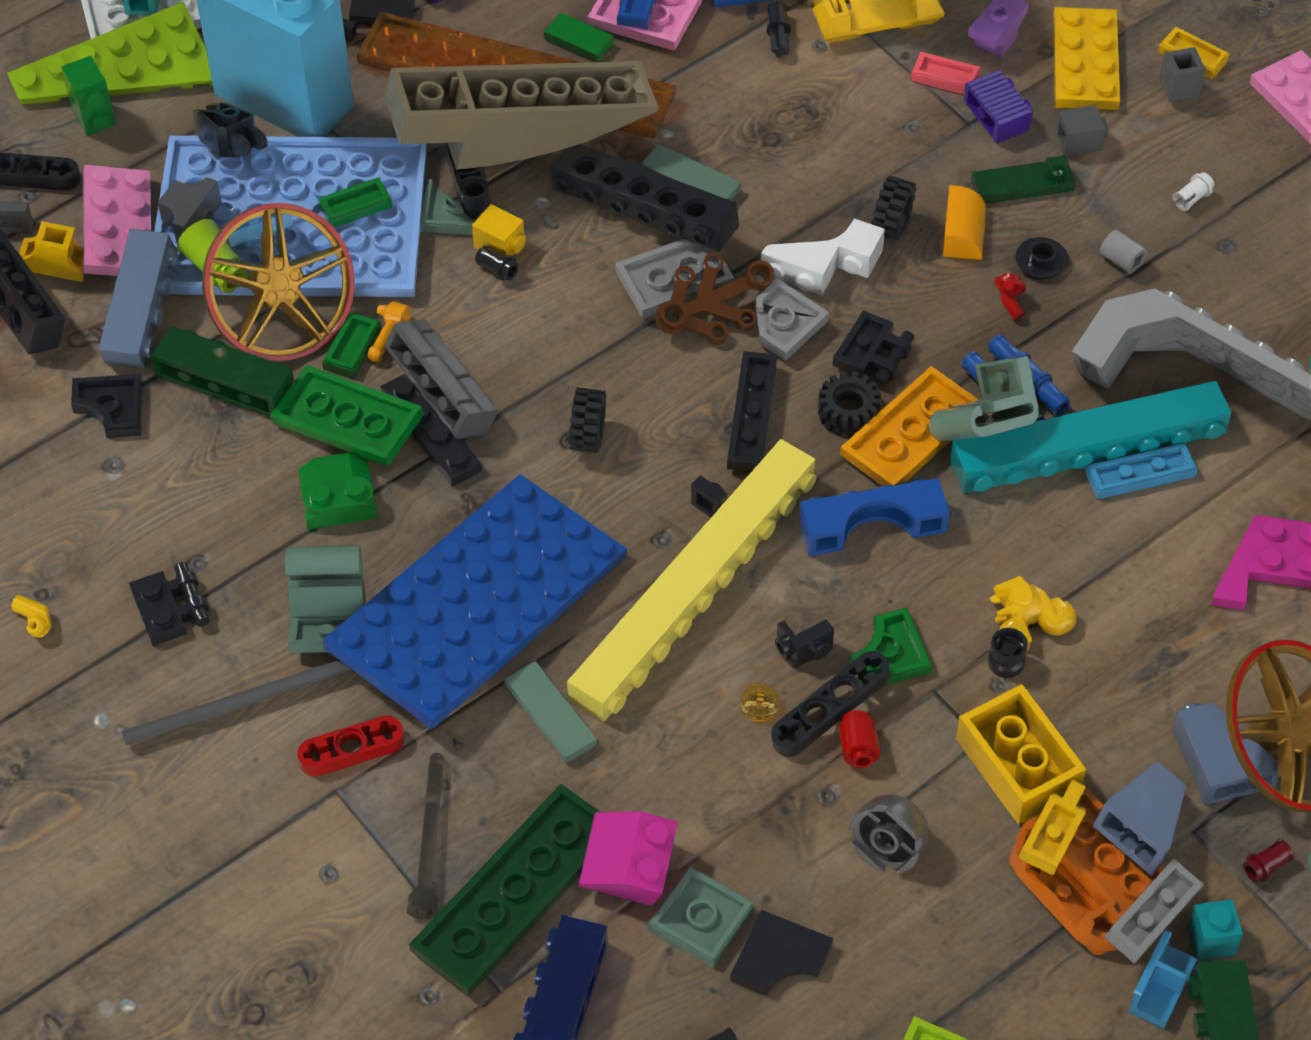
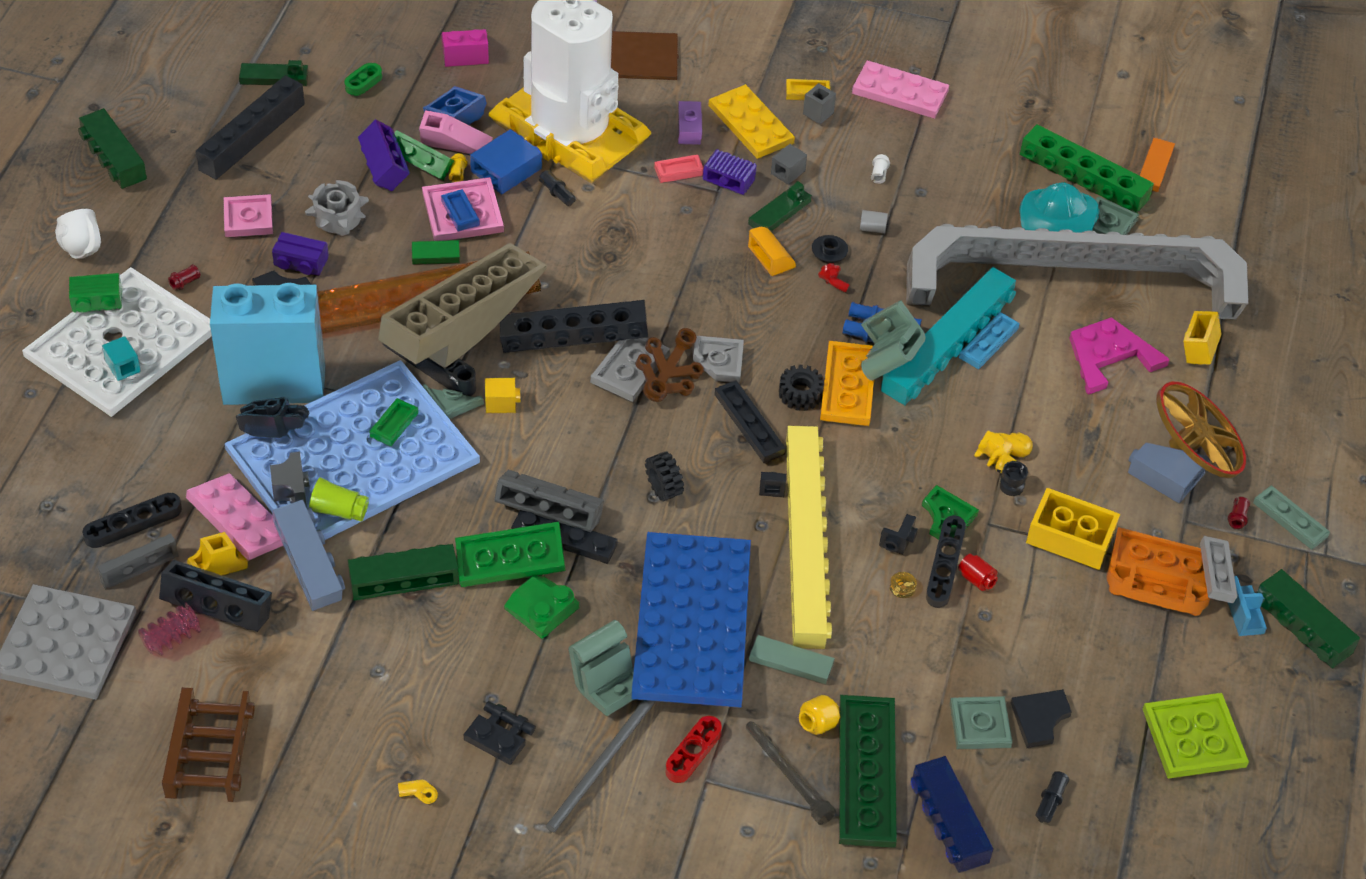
camera: 40 degrees left, 5 degrees down
lime wing [7,2,213,105] -> none
green brick [61,55,116,136] -> none
black tile [71,374,143,438] -> none
pearl gold wheel [202,203,355,361] -> none
dark azure plate [226,214,293,250] -> none
green tile [322,312,382,378] -> none
light orange piece [367,301,411,363] -> none
black pin [475,245,519,280] -> none
dark pink slope [578,811,678,906] -> none
sand green tile [641,144,741,201] -> none
white arch [761,219,885,296] -> none
blue arch [799,478,950,556] -> none
black plate [832,310,915,388] -> none
flat silver cylinder [850,794,928,873] -> none
black tyre [871,175,916,240] -> none
yellow hinge [1018,780,1086,876] -> none
sand blue slope [1093,761,1187,876] -> none
teal brick [1188,899,1243,961] -> none
none -> yellow head [799,695,840,735]

